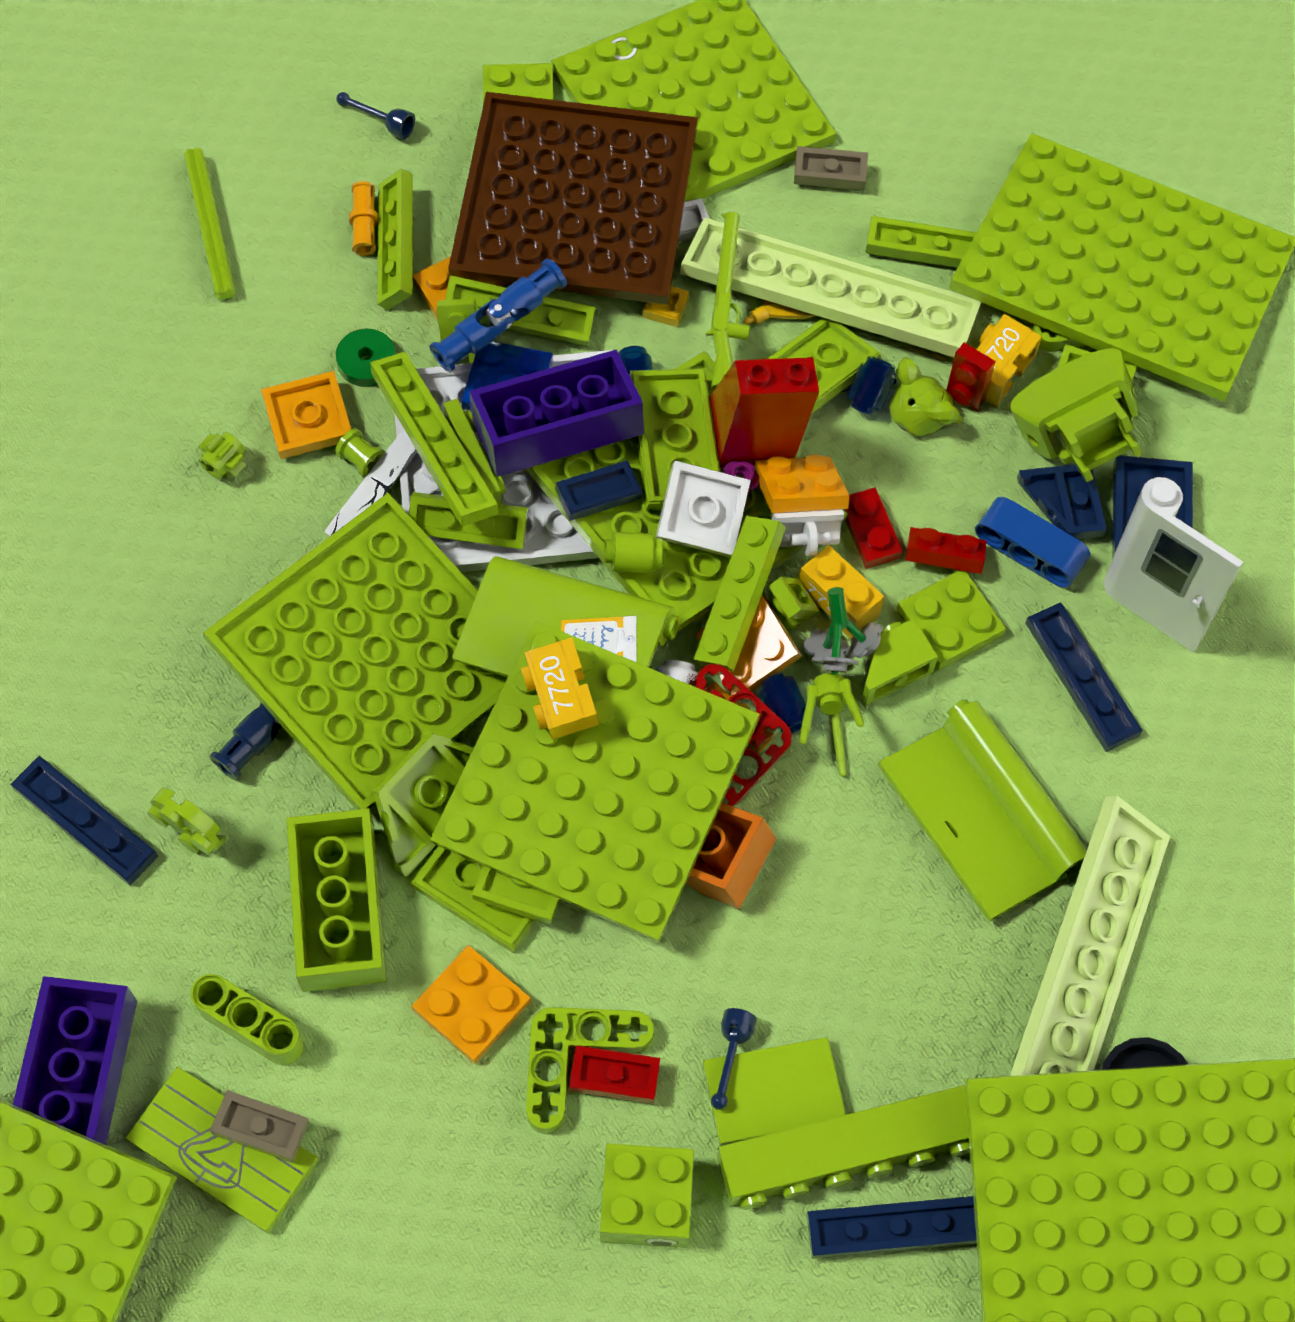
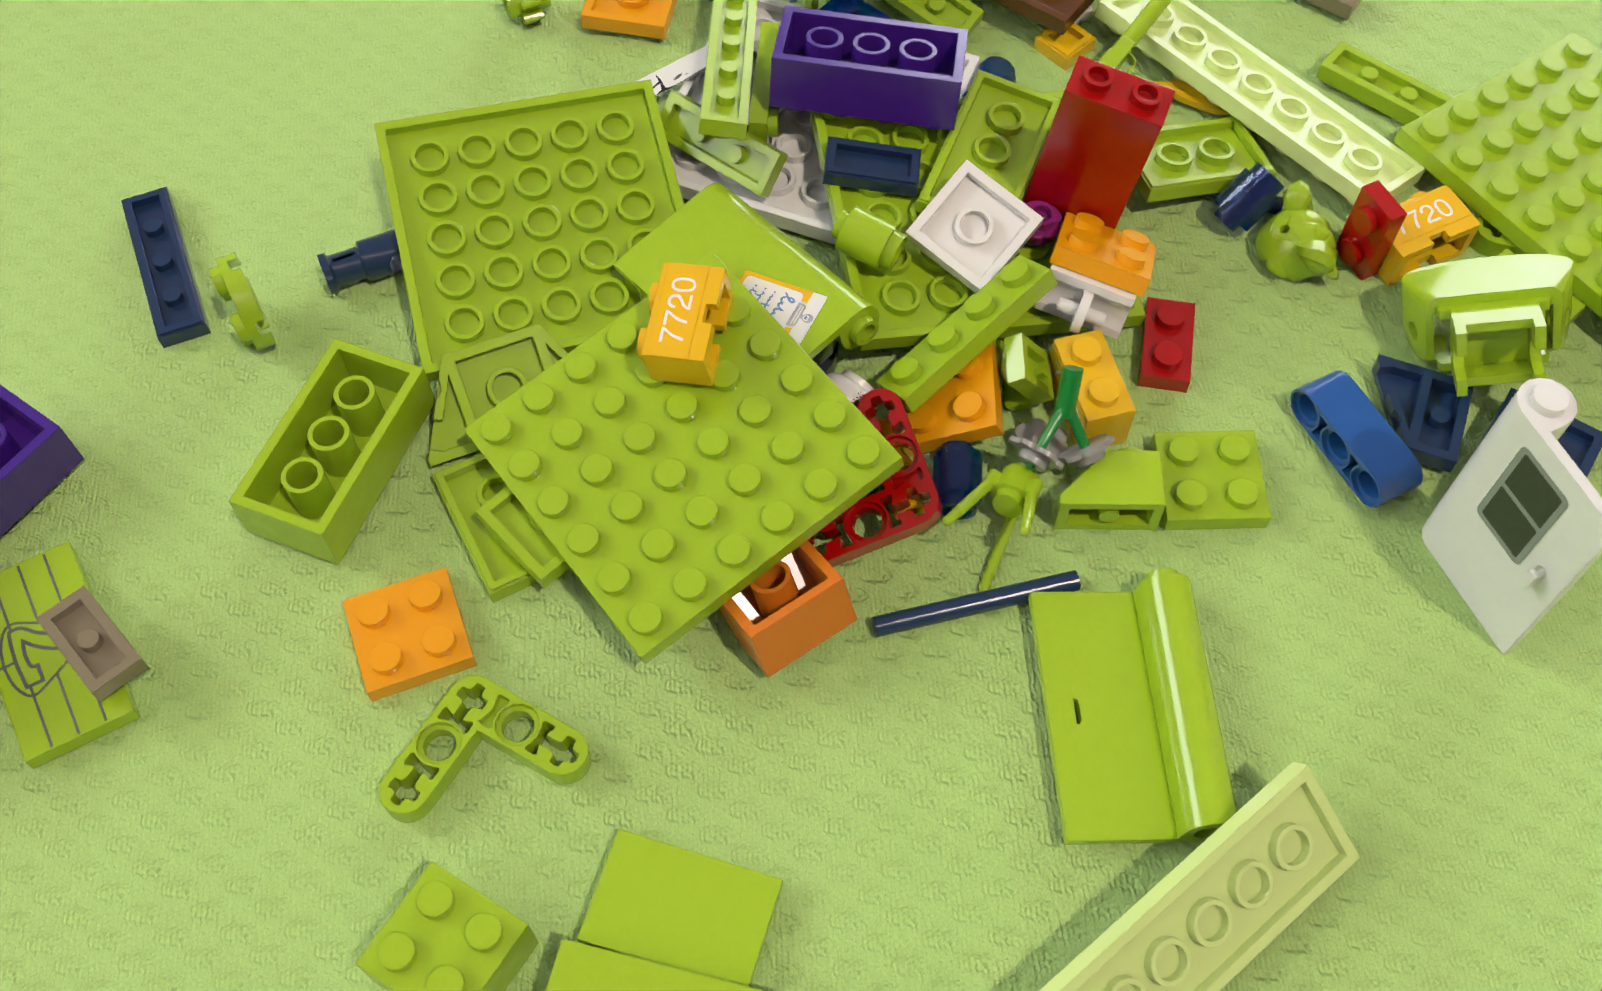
camera: 30 degrees right, 5 degrees down
lime beam [190,974,304,1066] -> none
lime bush [335,428,385,478] -> none
red plate [569,1045,661,1104] -> none
dark blue hinge [711,1008,757,1110] -> none
red plate [905,527,987,574] -> none
dark blue tile [1025,602,1143,752] -> none
none -> dark blue bar [871,570,1081,638]

